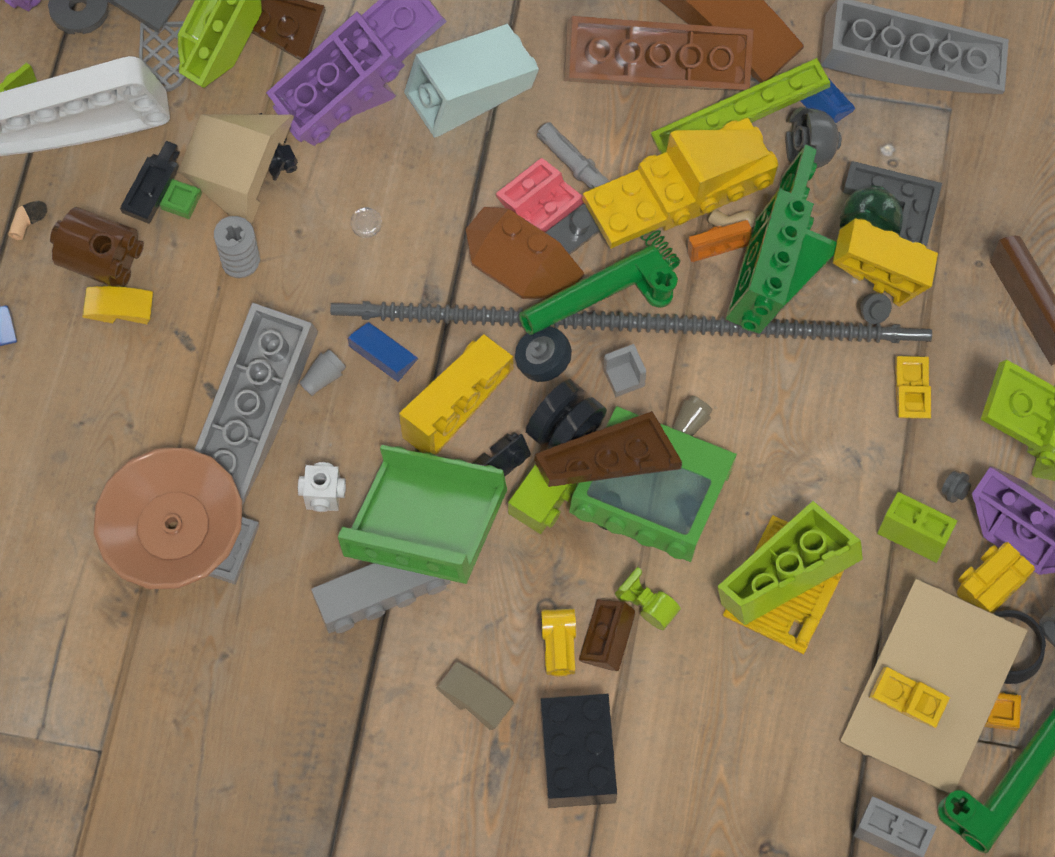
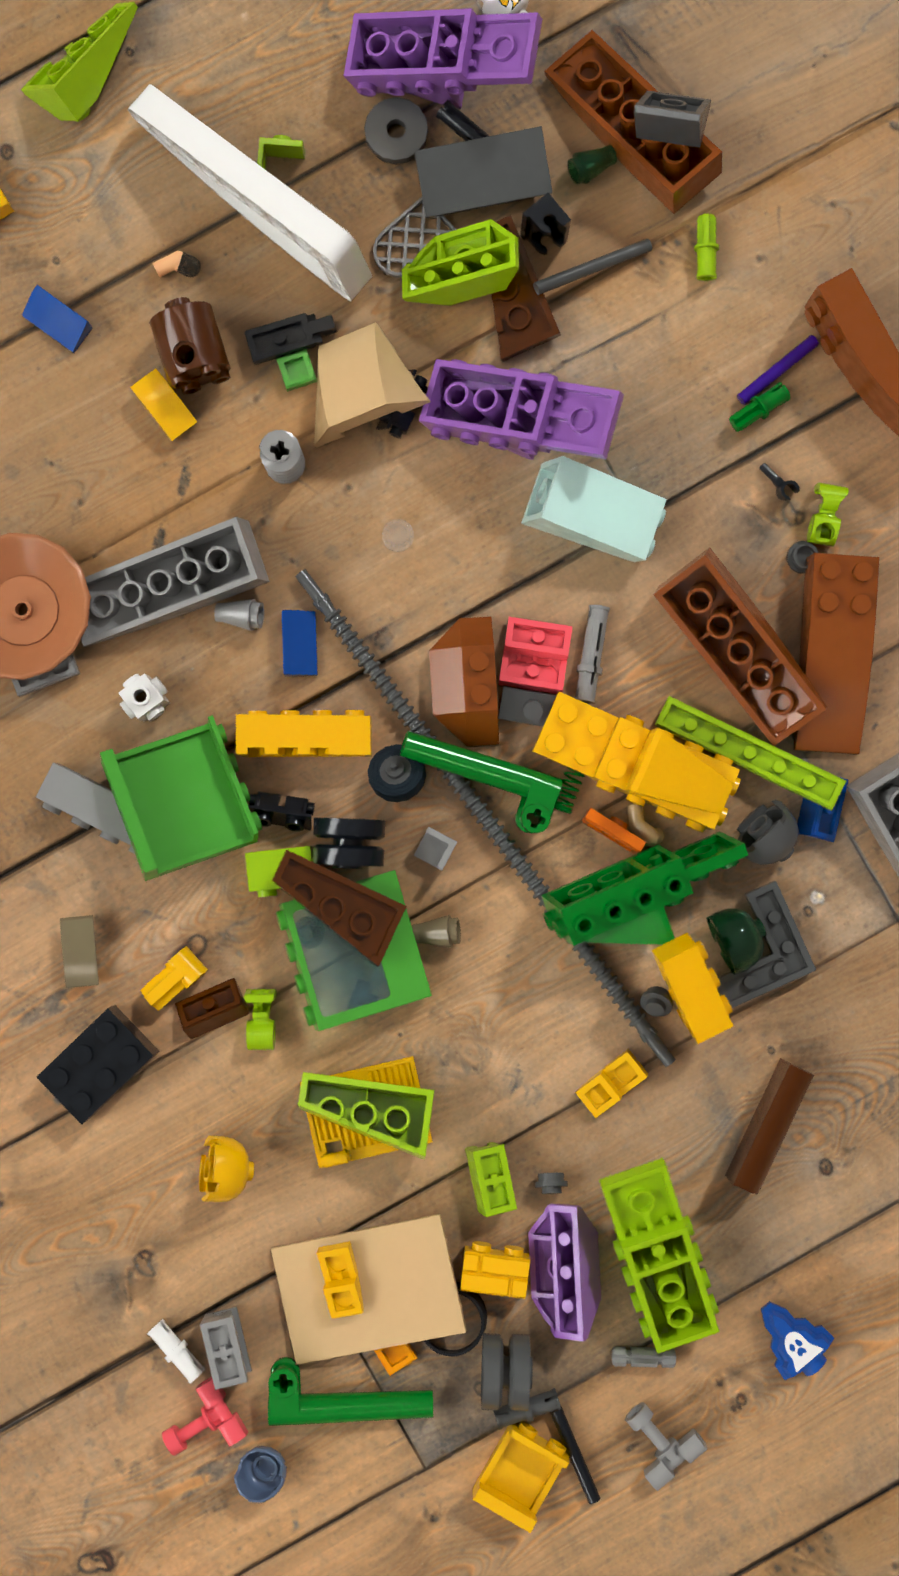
camera: 50 degrees right, 20 degrees up
none -> yellow cylinder [199,1135,254,1202]

